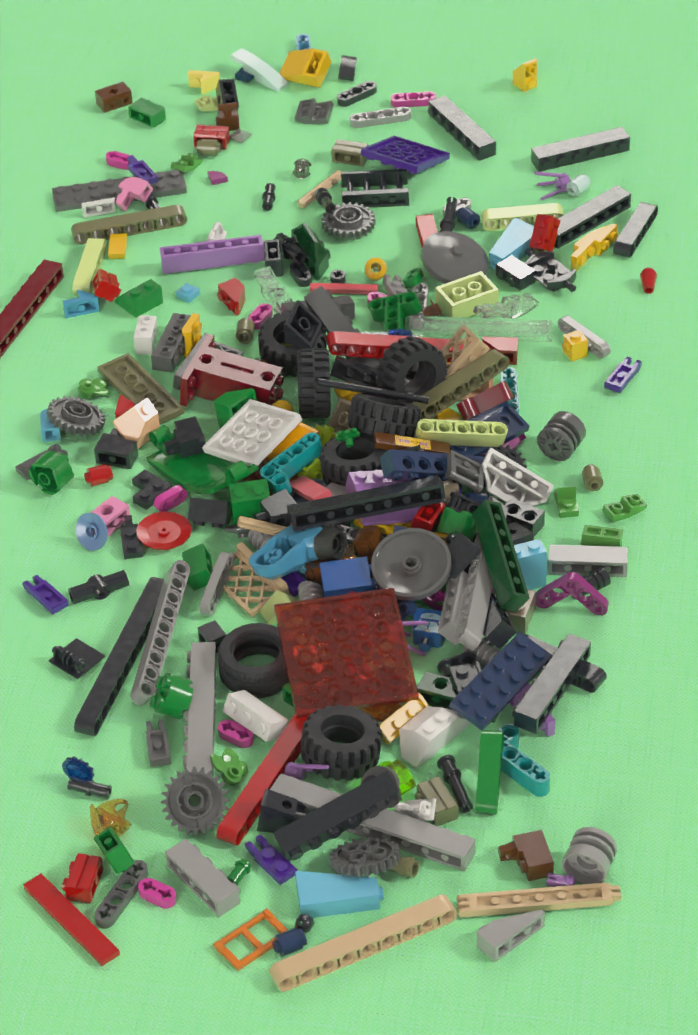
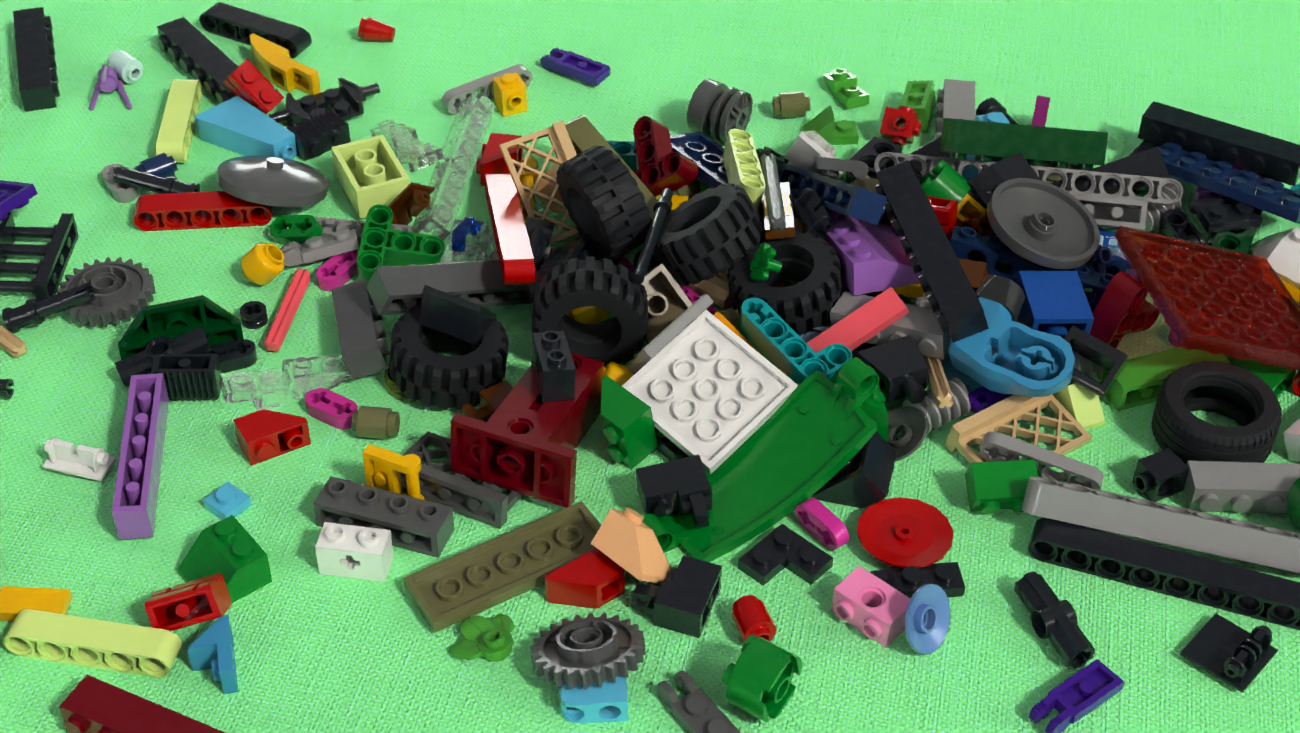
camera: 90 degrees left, 0 degrees up
none -> black brick [531,330,576,403]
none -> light grey tile [628,294,714,375]
none -> dark grey axle [761,153,786,231]
none -> red brick [880,106,922,146]
none -> black tile [1064,325,1128,397]

